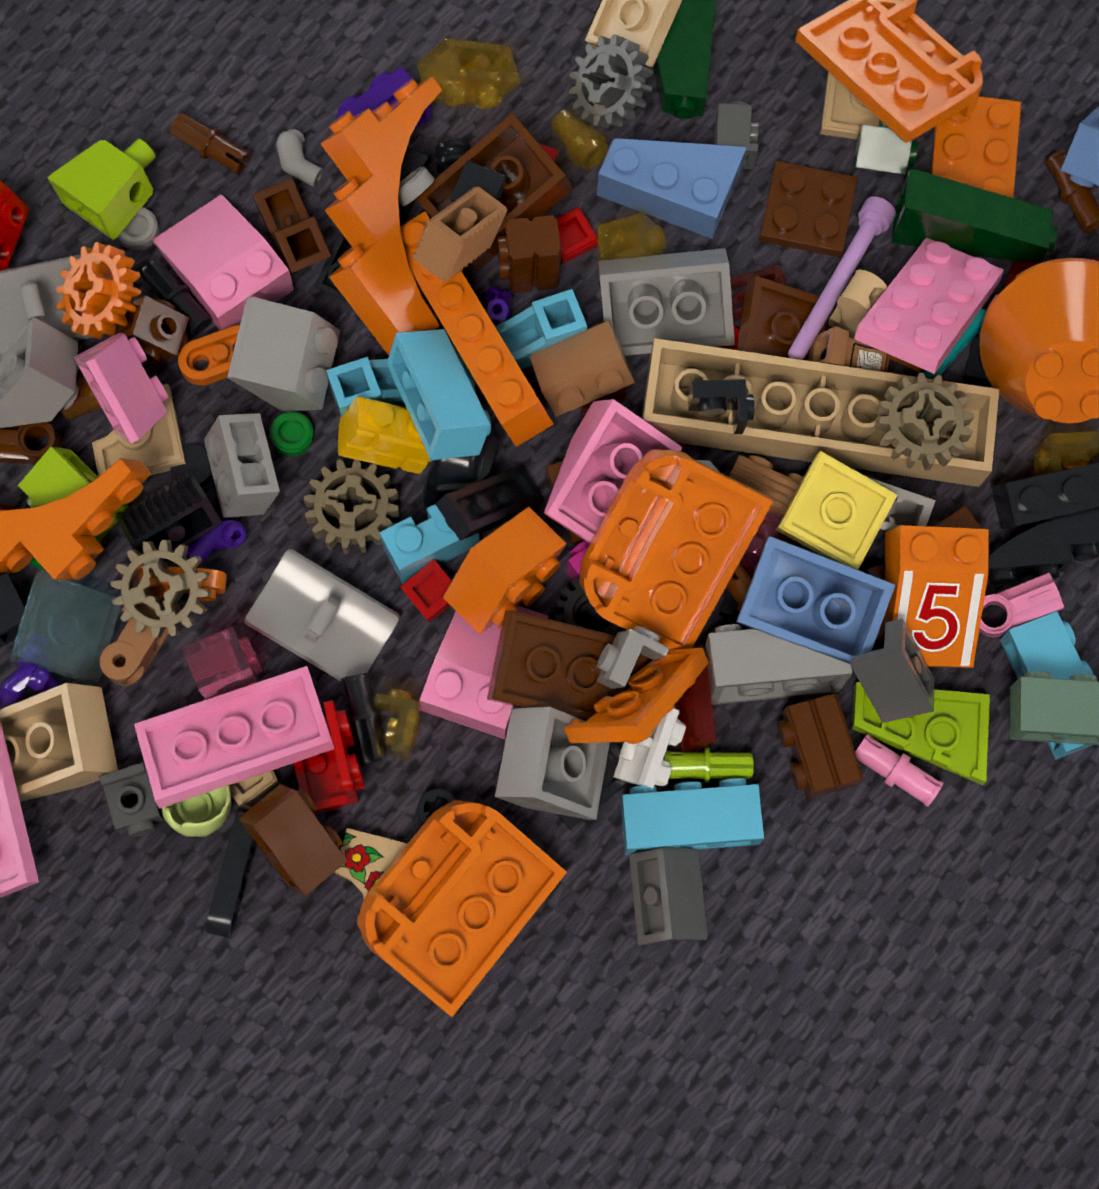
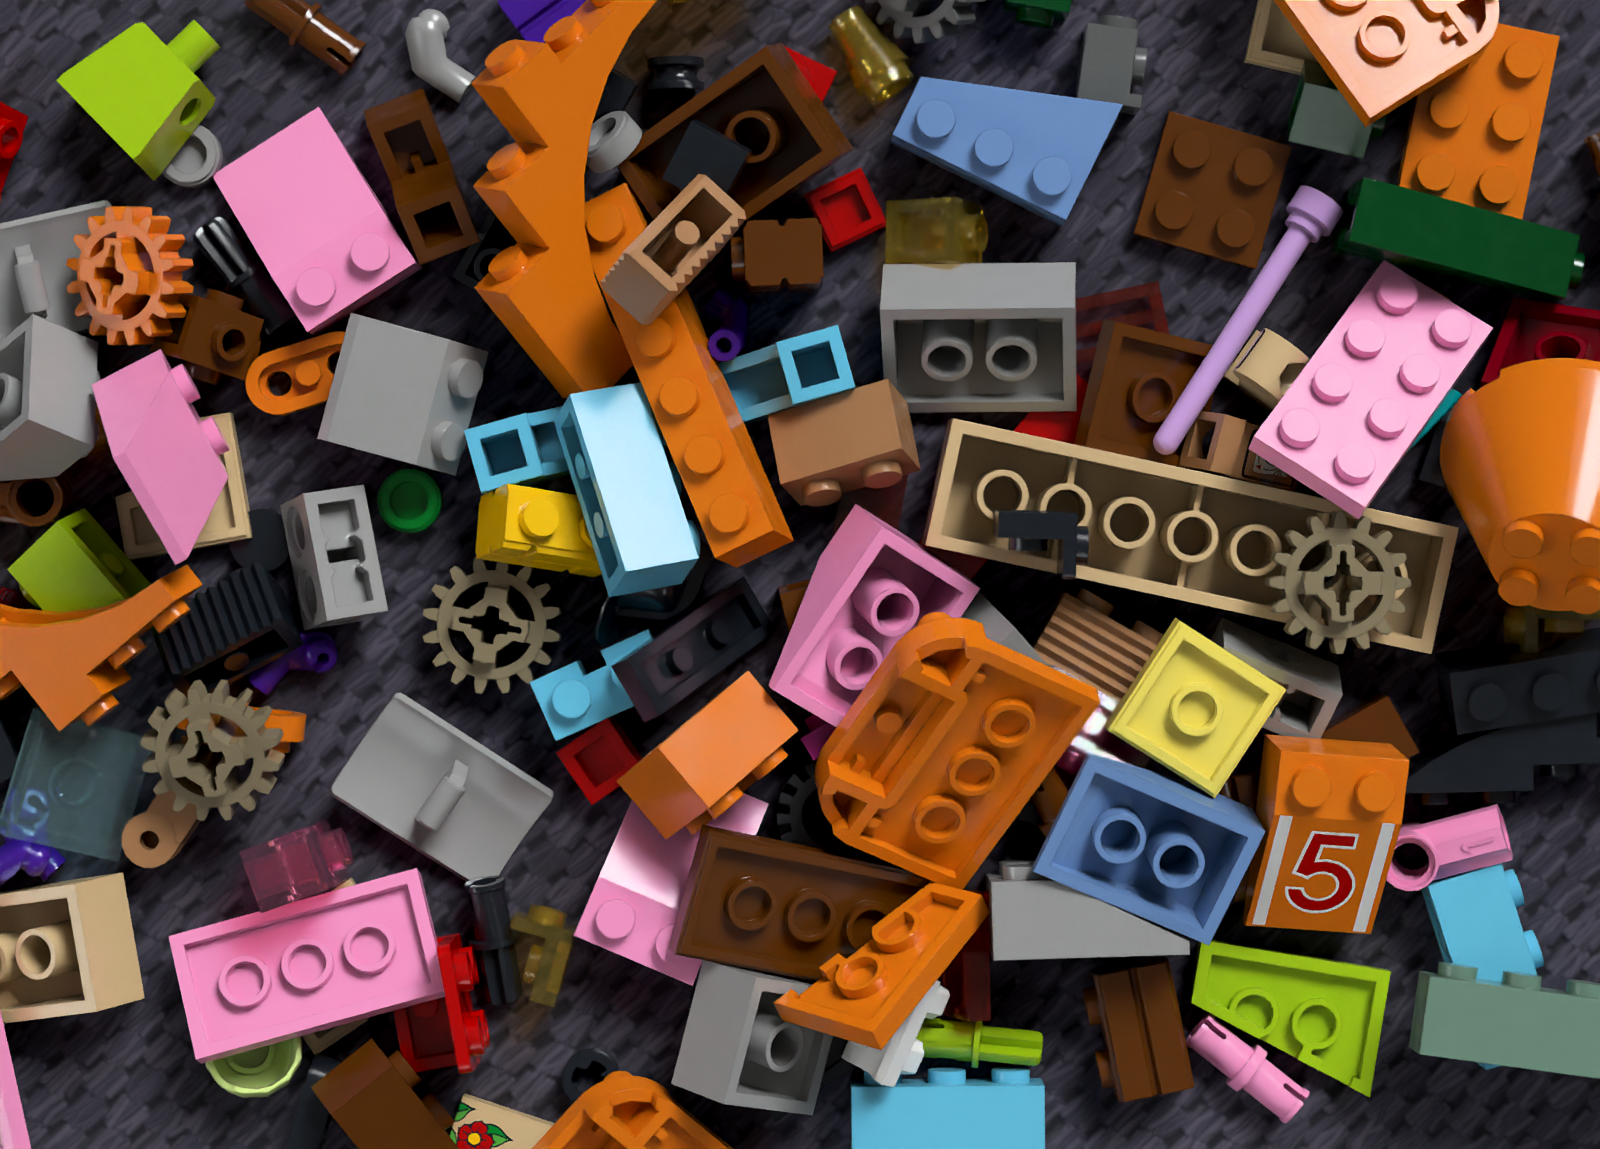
camera: 10 degrees right, 15 degrees up
dark grey brick [99,762,165,838] -> none
light grey bracket [596,626,669,689] -> none
dark grey panel [851,618,934,722] -> none

